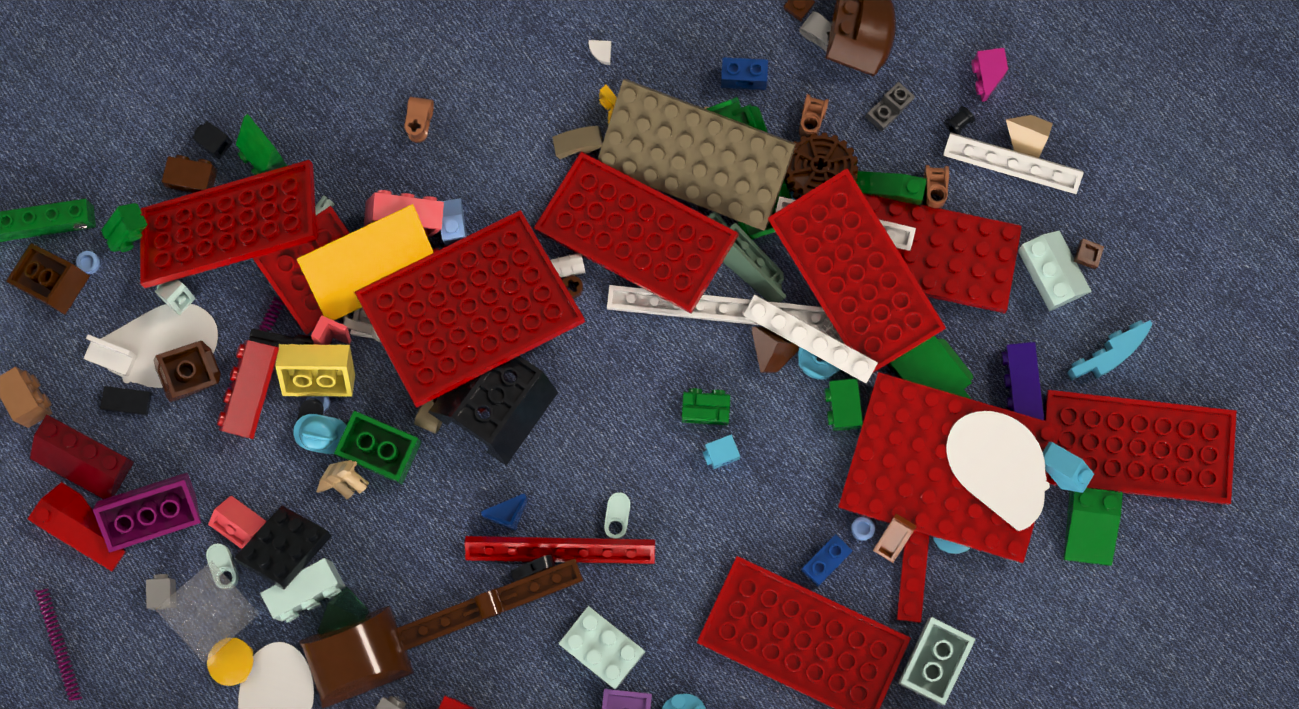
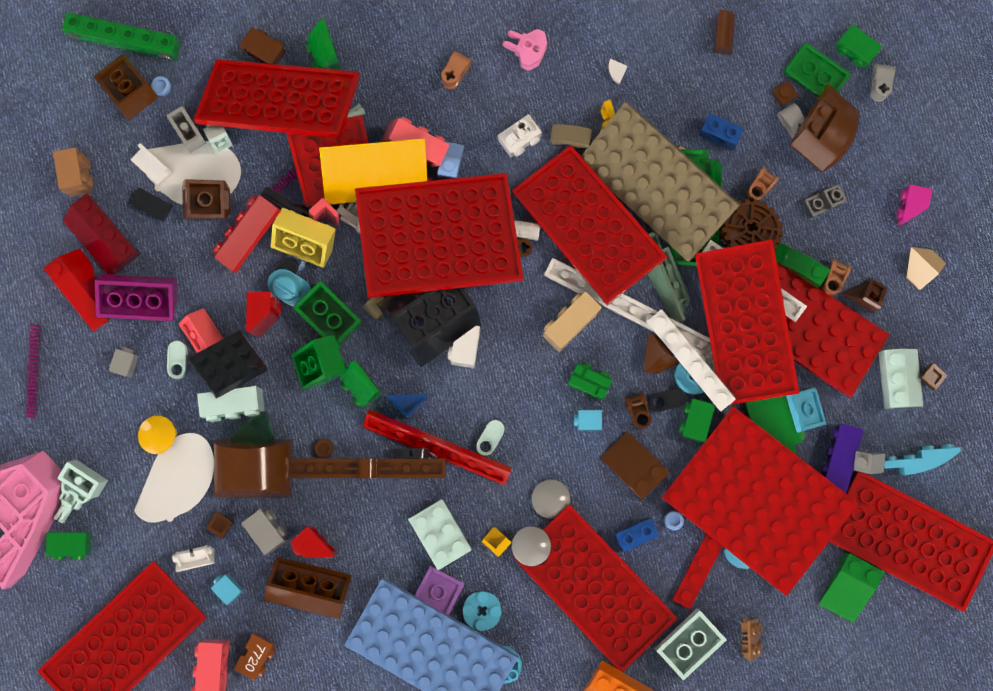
camera: 15 degrees right, 5 degrees up
green brick [101,203,147,252] -> none
clear plate [156,561,259,663] -> none
black brick [193,121,233,160] -> none
tan connector [316,460,369,500] -> none
tile [873,514,916,563] -> none
white plate [943,132,1084,194] -> none
black bush [944,106,975,135] -> none
white sticker [947,411,1050,531] -> none
medium azure slope [1042,442,1094,493] -> none
none -> light grey brick [166,106,206,153]
none -> red slope [246,292,283,337]
none -> green brick [291,335,346,391]
none -> reddish brown tile [314,439,334,458]
none -> green slope [340,360,383,409]
none -> white slope [448,326,480,368]
none -> yellow panel [481,527,512,557]
none -> white brick [498,114,542,158]
none -> bright pink hinge [502,29,547,71]
none -> light grey dish [512,527,551,566]
none -> light grey dish [532,480,570,519]
none -> tan brick [543,291,602,352]
none -> reddish brown slope [600,431,670,500]
none -> reddish brown piece [624,391,651,430]
none -> black piece [649,389,687,412]
none -> medium nougat hinge [741,618,762,662]
none -> medium azure tile [786,387,826,433]
none -> reddish brown slope [839,278,887,313]
none -> light grey brick [854,450,886,474]

